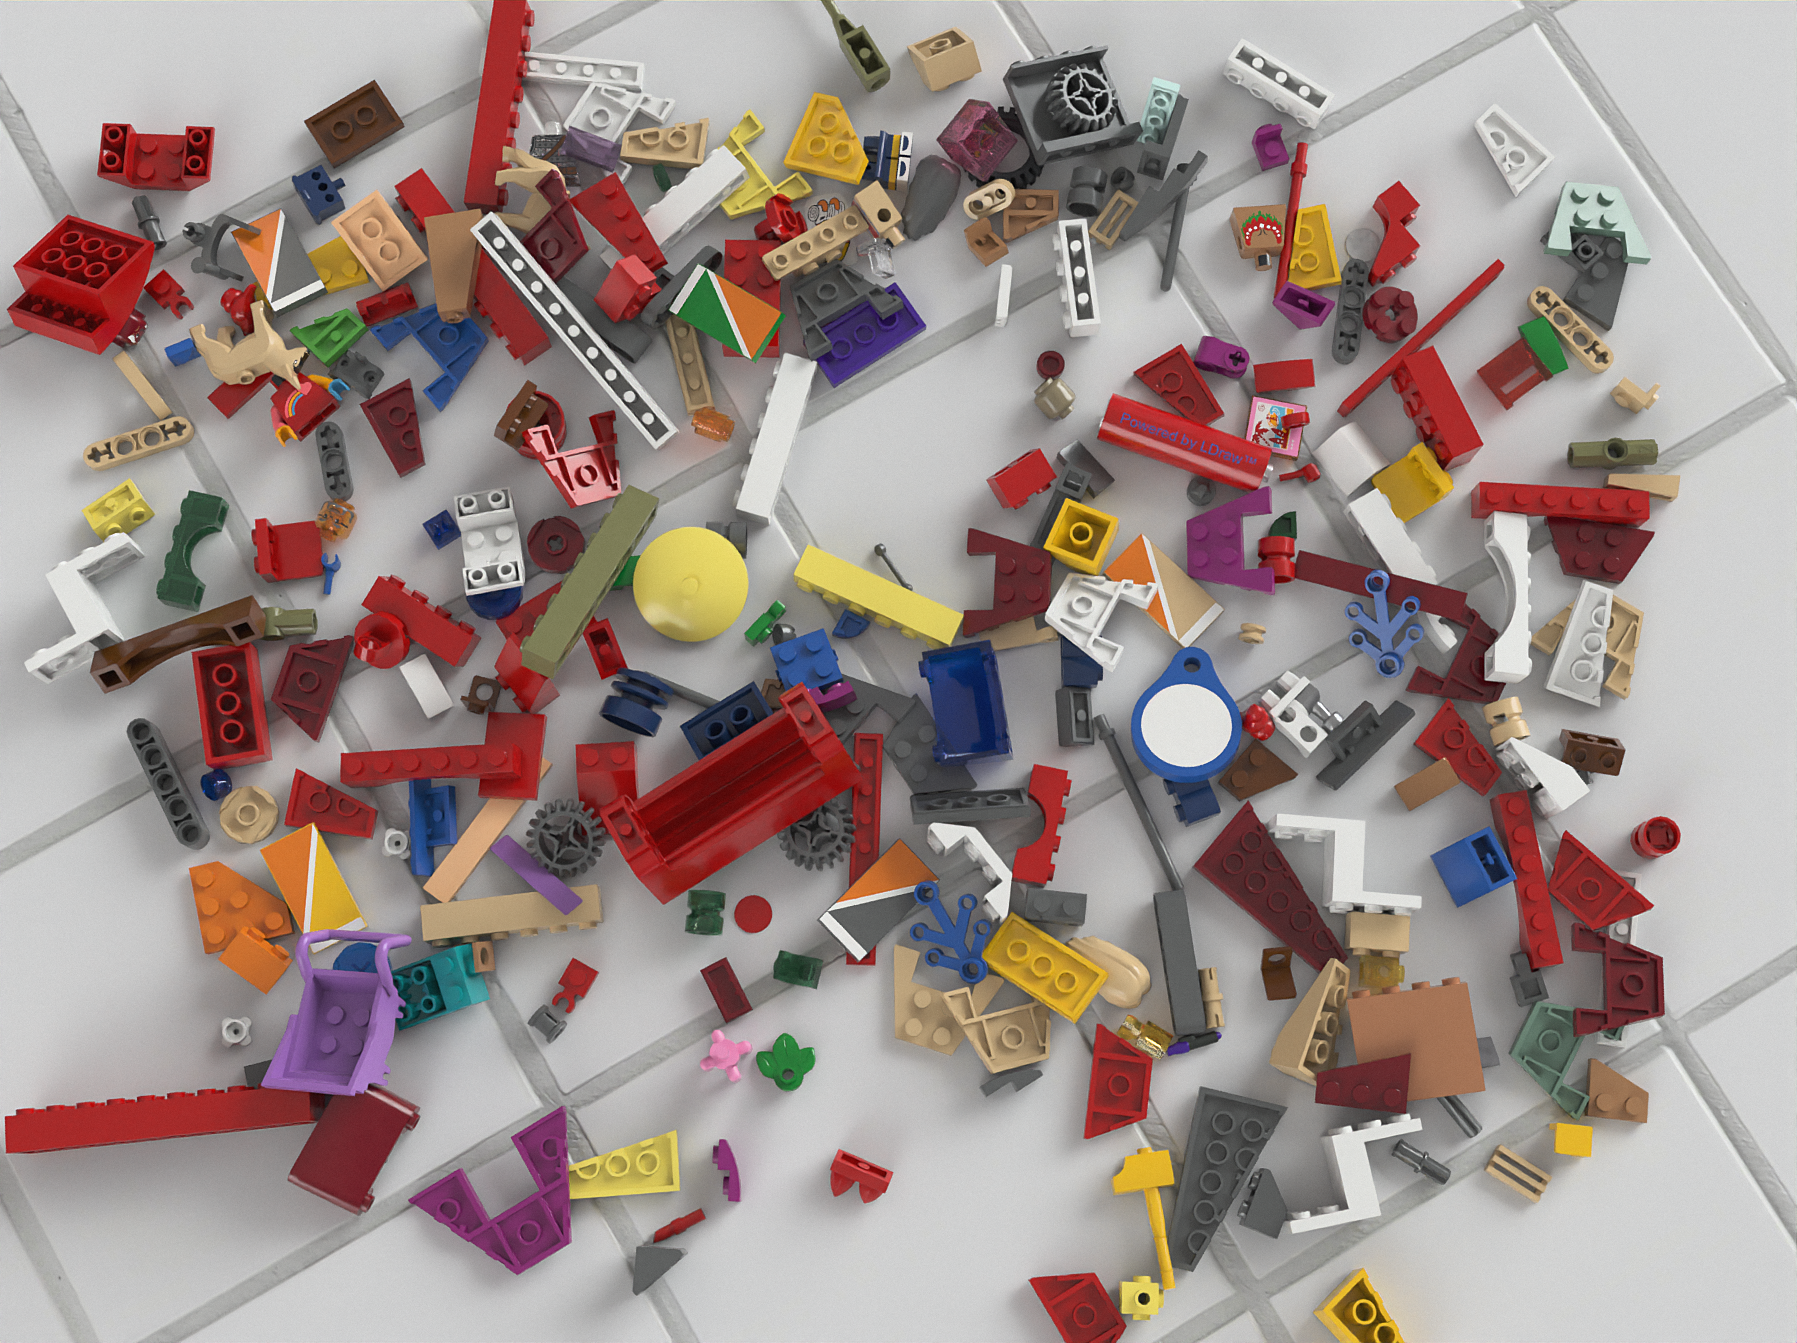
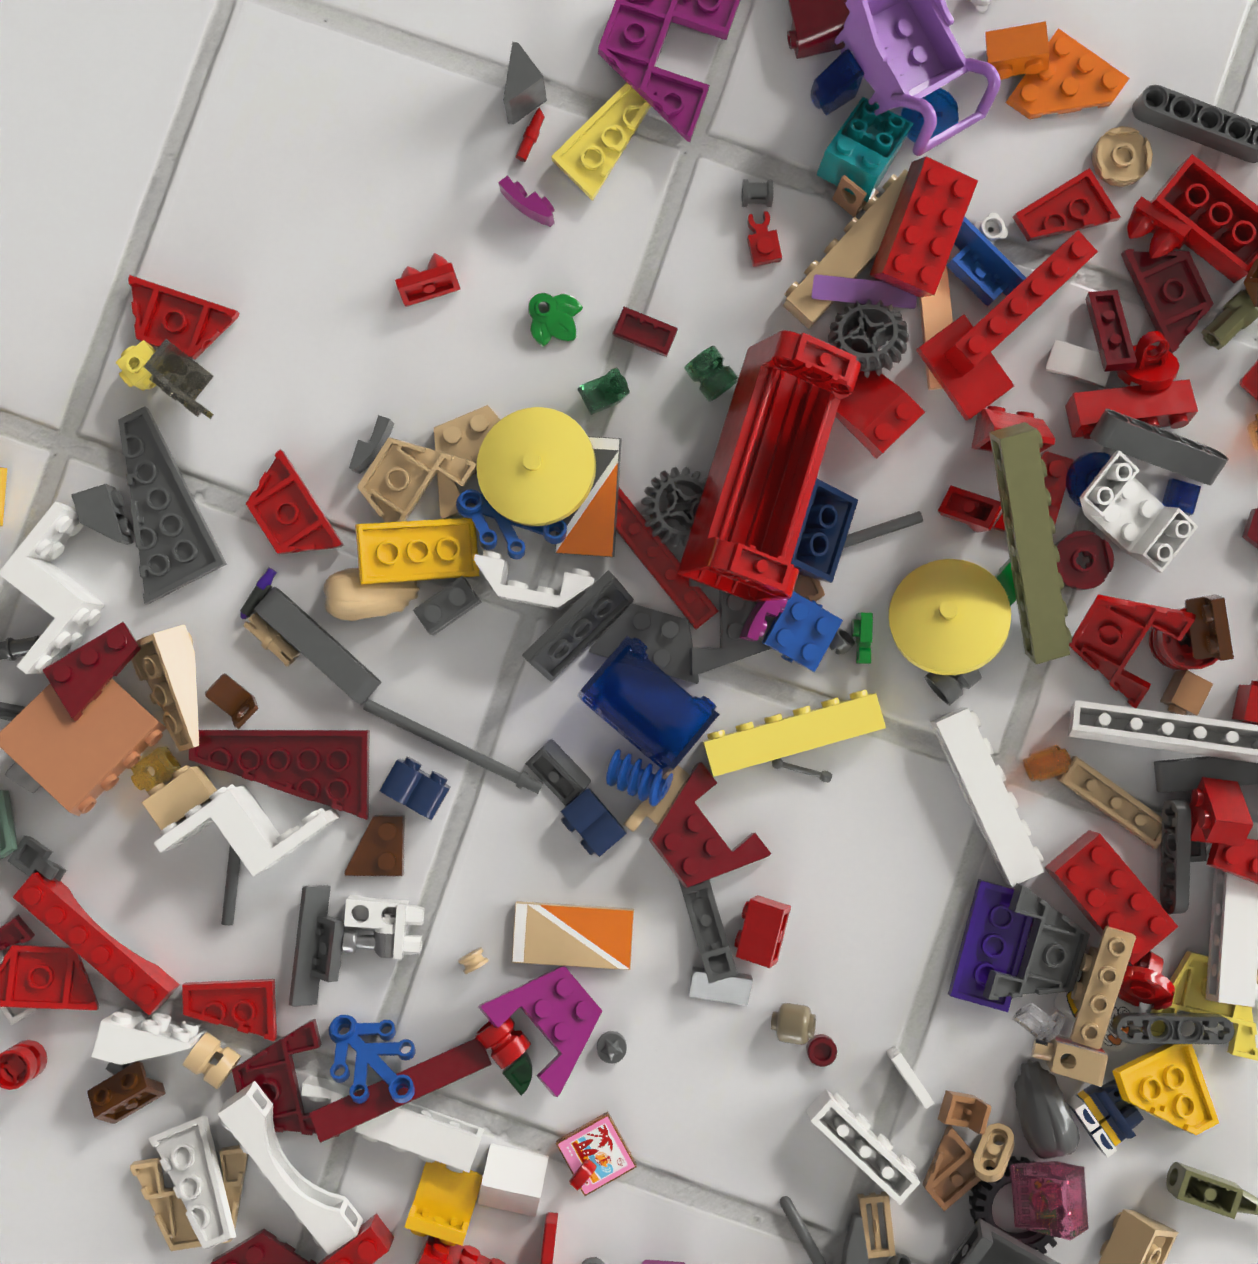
camera: 140 degrees right, 10 degrees up
clear blue tile [200,769,232,801] -> none
tile [260,822,368,955] -> none
blue hand [321,553,341,595] -> none
reddish brown bracket [460,675,501,715] -> none
dark blue wheel [599,667,674,738] -> none
tile [668,263,786,364] -> none
bright pink plant [700,1030,753,1083] -> none
red sticker [734,895,772,933] -> none
blue tile [832,609,870,639] -> none
red arch [1011,764,1072,888] -> none
yellow slope [1043,498,1119,576] -> none
white wing [1045,573,1158,673] -> none
dark grey wheel [1066,166,1108,217] -> none
red piece [1097,393,1274,493] -> none
yellow piece [1111,1147,1176,1290] -> none
clear yellow plate [1117,1014,1174,1060] -> none
piece [1131,647,1242,783] -> none
red wing [1133,344,1225,426] -> none
magenta piece [1193,336,1250,379] -> none
red animal [1240,704,1275,741] -> none
red slope [1253,359,1316,394] -> none
red hand [1279,463,1321,483] -> none
medium nougat slope [1394,757,1461,811] -> none
blue slope [1430,826,1517,908] -> none
none -> clear smoke bracket [143,339,214,419]
none -> dark grey bar [221,845,241,925]
none -> light yellow dish [477,407,596,526]
none -> blue piece [606,749,673,806]
none -> clear blue slope [810,48,865,116]
none -> red brick [869,156,978,298]
none -> dark red plate [1085,290,1137,372]
none -> dark grey beam [1090,409,1229,485]
none -> dark grey beam [1112,1013,1234,1044]
none -> red tile [1127,196,1192,259]
none -> medium nougat brick [1160,670,1213,716]

